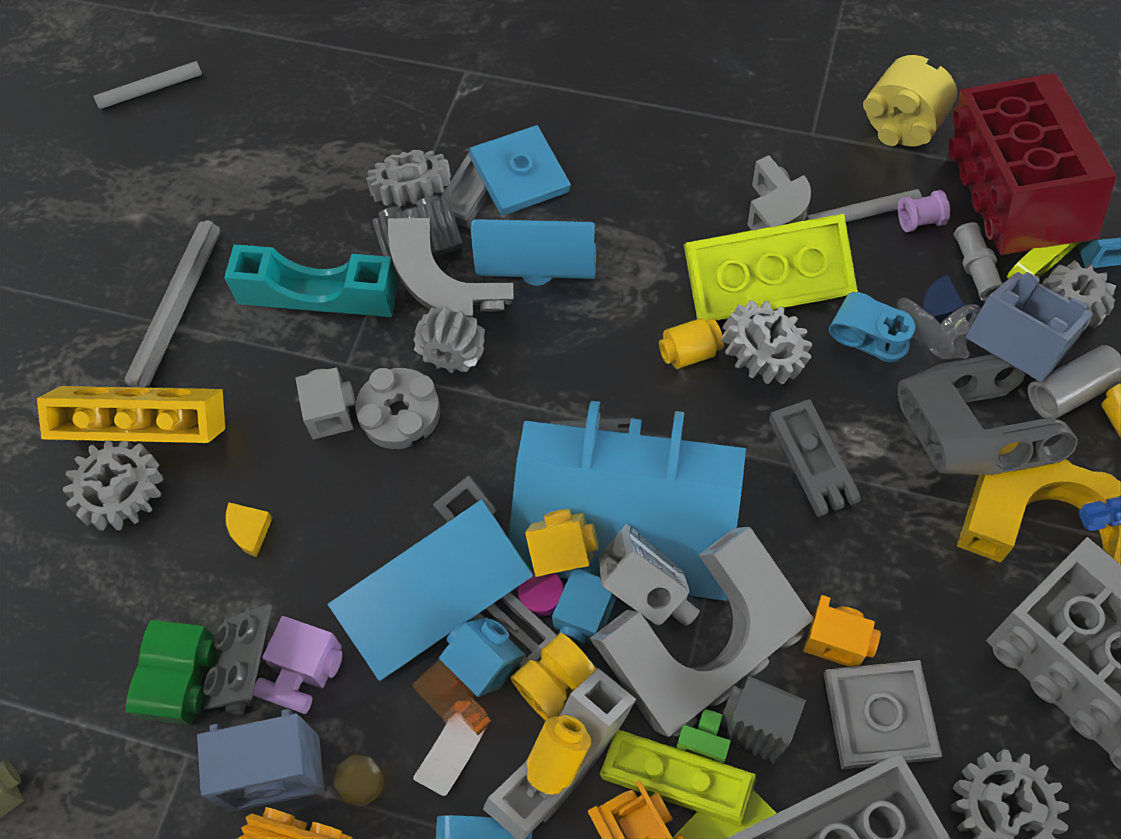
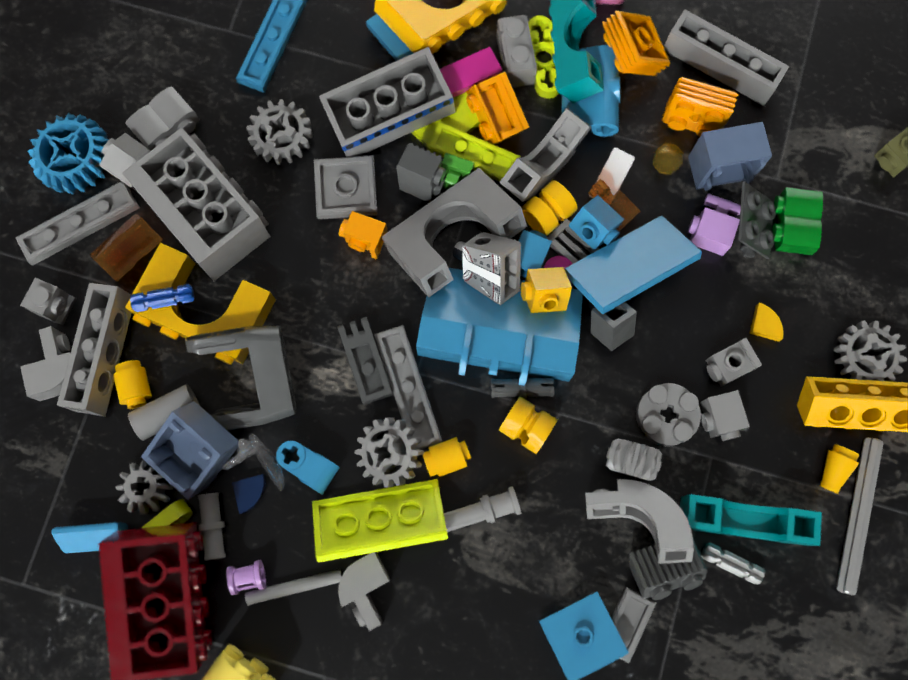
camera: 175 degrees right, 15 degrees up
light grey gear [366,150,451,206] -> none
dark azure panel [471,219,596,286] -> none
yellow brick [526,715,591,795] -> none
none -> light grey tile [374,325,442,449]
none -> light grey pin [444,486,522,532]
none -> yellow wheel [498,396,558,454]
none -> light grey axle [701,543,765,584]
none -> light grey brick [706,338,762,387]
none -> yellow cone [819,444,860,494]

